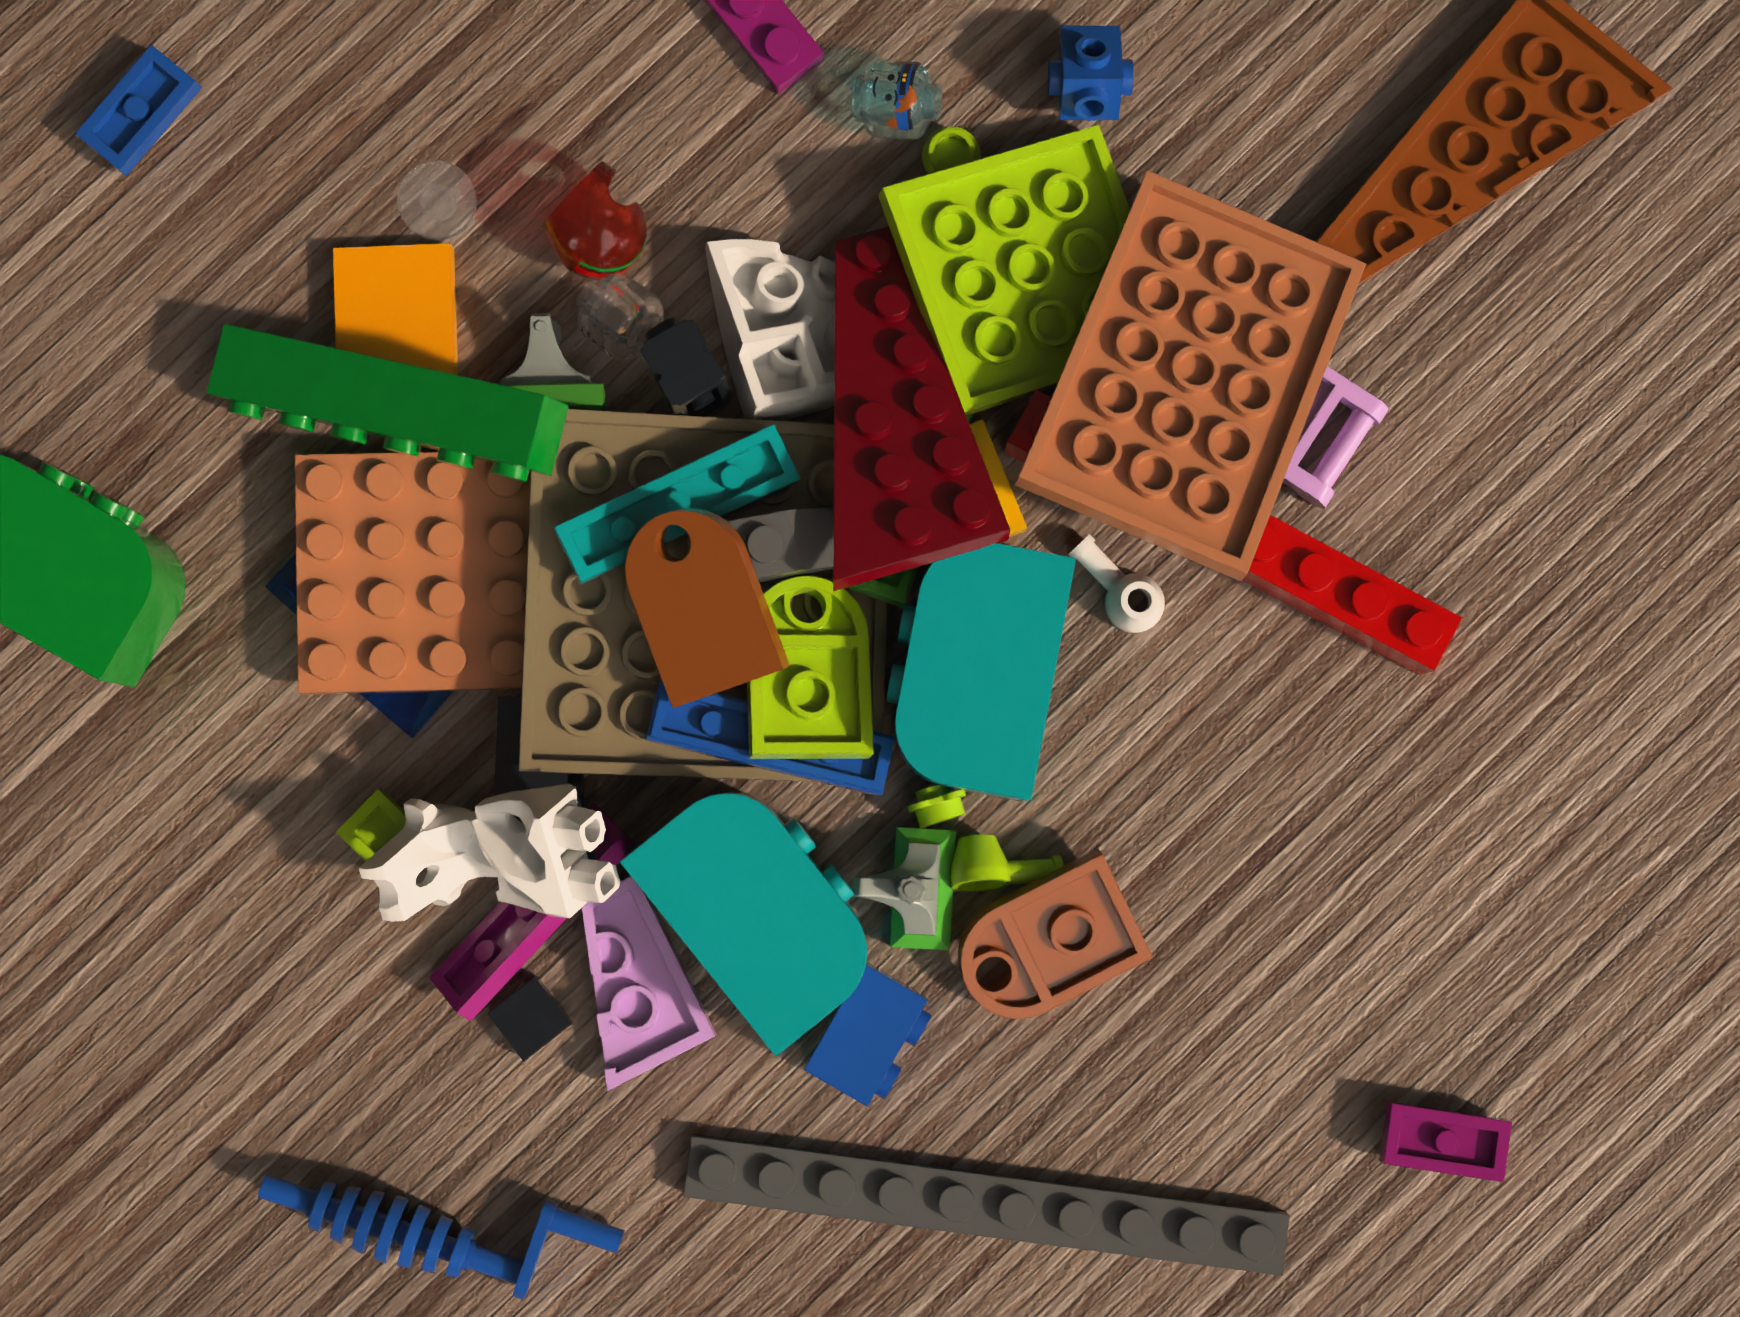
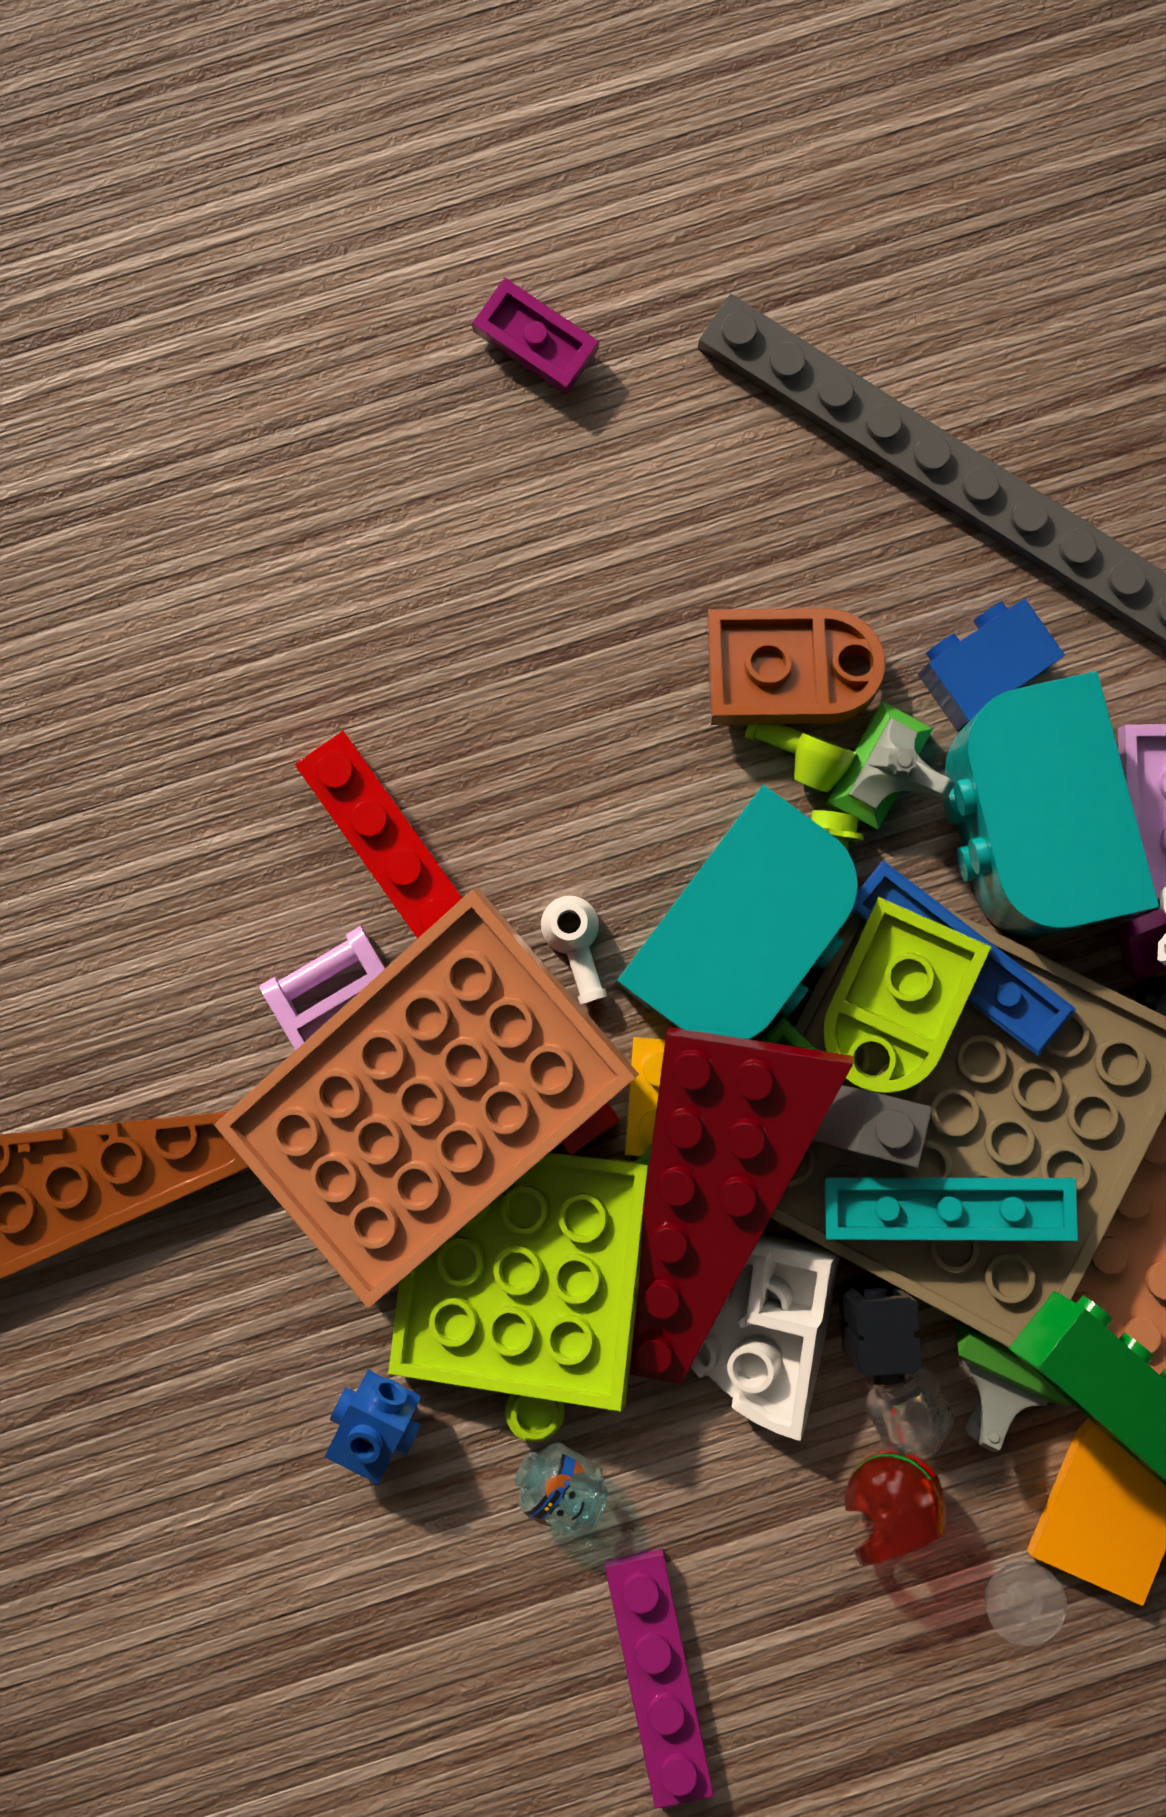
camera: 155 degrees left, 0 degrees up
dark orange tile [625,508,790,708] -> none

